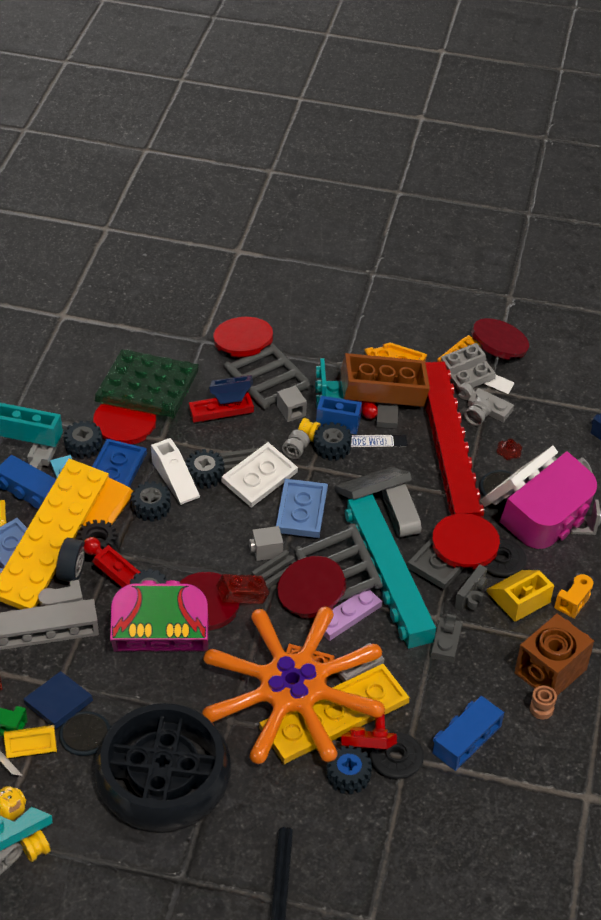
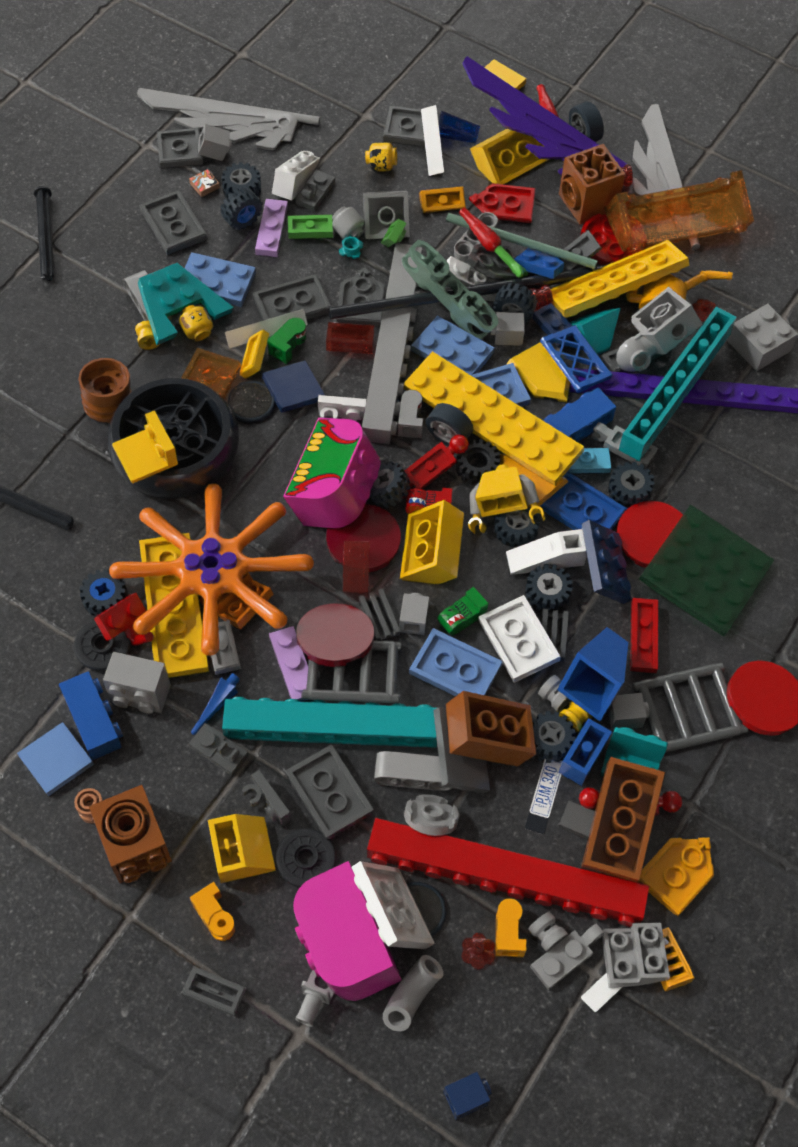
camera: 110 degrees right, 15 degrees up
dark blue slope [209,375,253,404] -> none
red tile [432,513,500,569] -> none
dark red tile [471,318,529,360] -> none
none -> medium blue tile [17,722,94,796]
none -> dark orange wheel [78,358,132,423]
none -> light grey brick [103,652,171,714]
none -> yellow bracket [112,411,178,483]
none -> clear orange plate [181,348,241,399]
none -> blue piece [191,673,240,735]
none -> white plate [318,395,366,421]
none -> yellow slope [400,500,464,584]
none -> light grey tile [404,795,460,836]
none -> red leg [405,488,452,514]
none -> green leg [437,587,488,636]
none -> dark orange brick [446,691,536,767]
none -> yellow torso [468,464,545,534]
none -> light orange leg [495,899,526,957]
none -> blue slope [557,627,628,721]
none -> dark blue plate [581,520,632,604]

